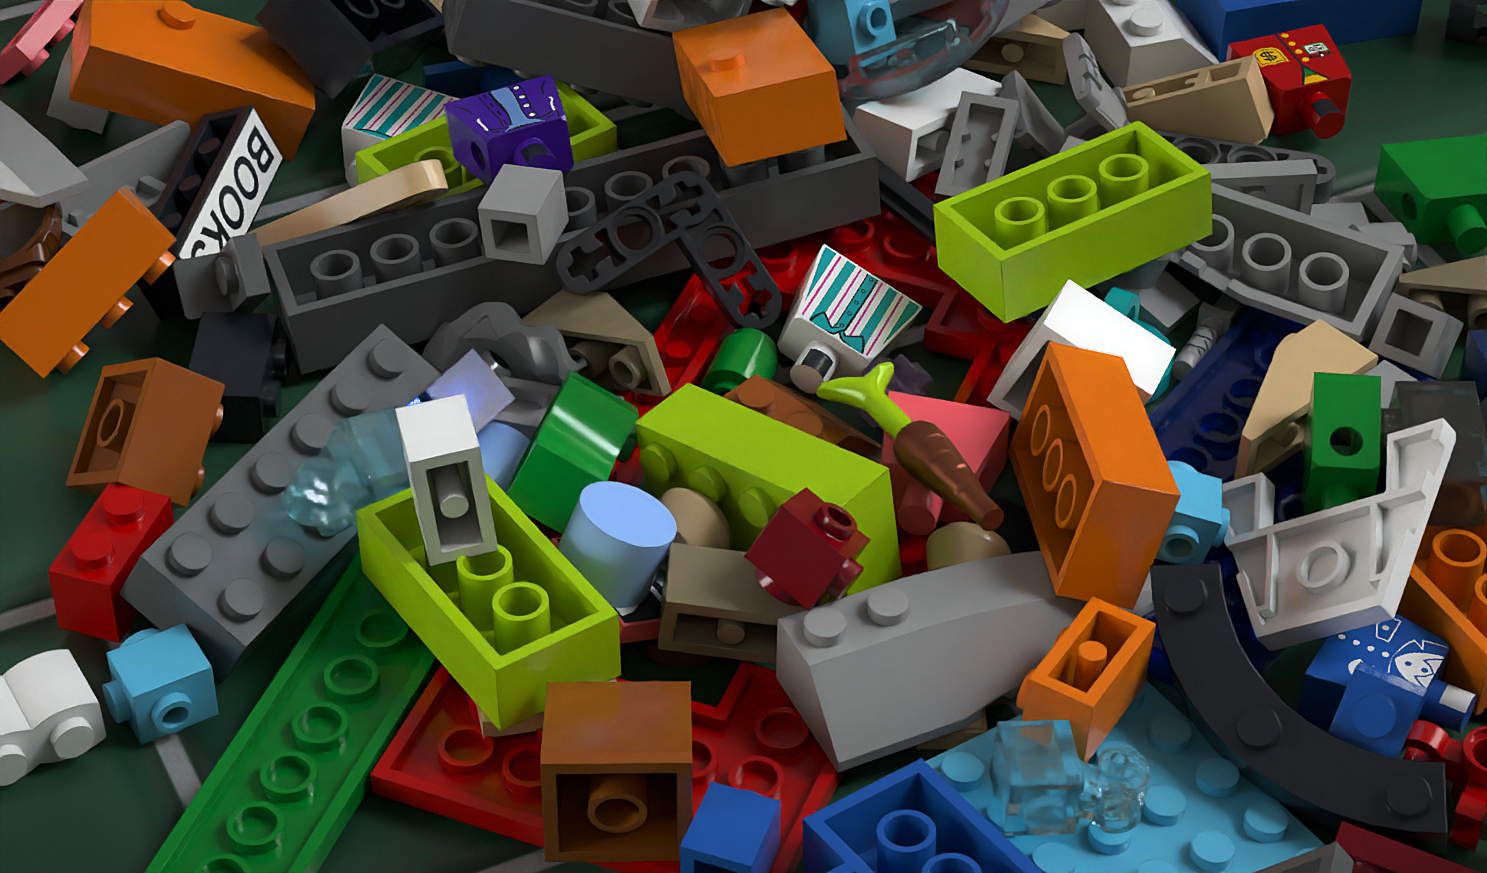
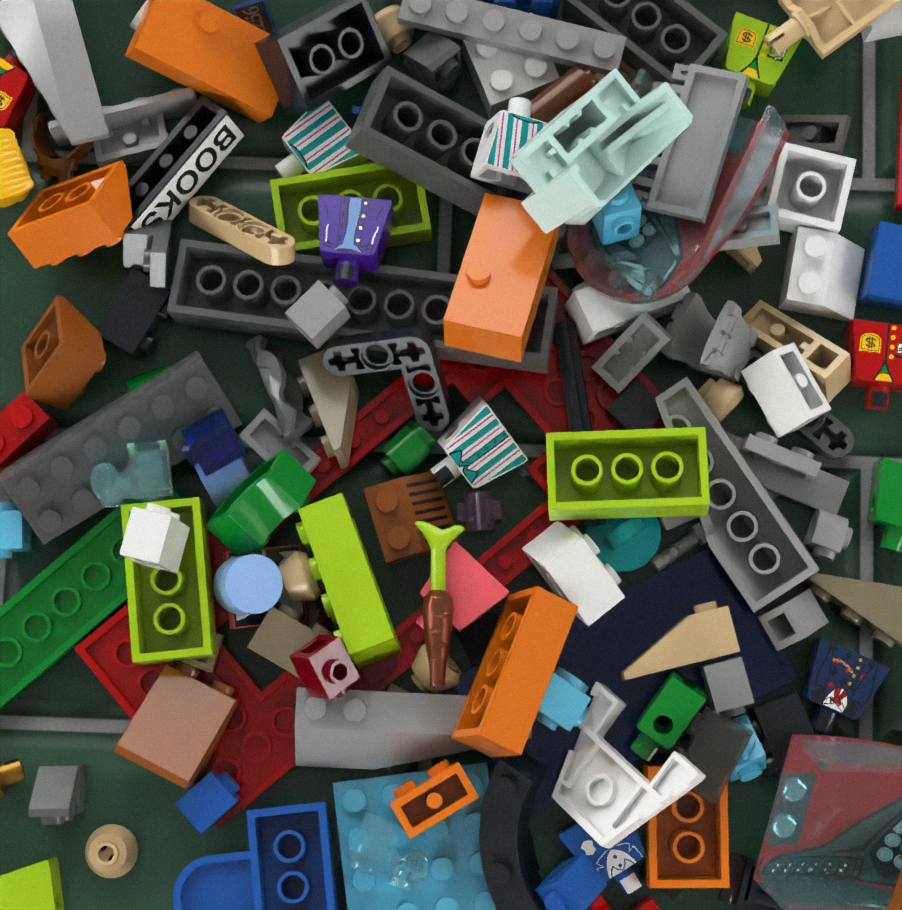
camera: 30 degrees right, 40 degrees up
none -> white brick [741,342,831,438]

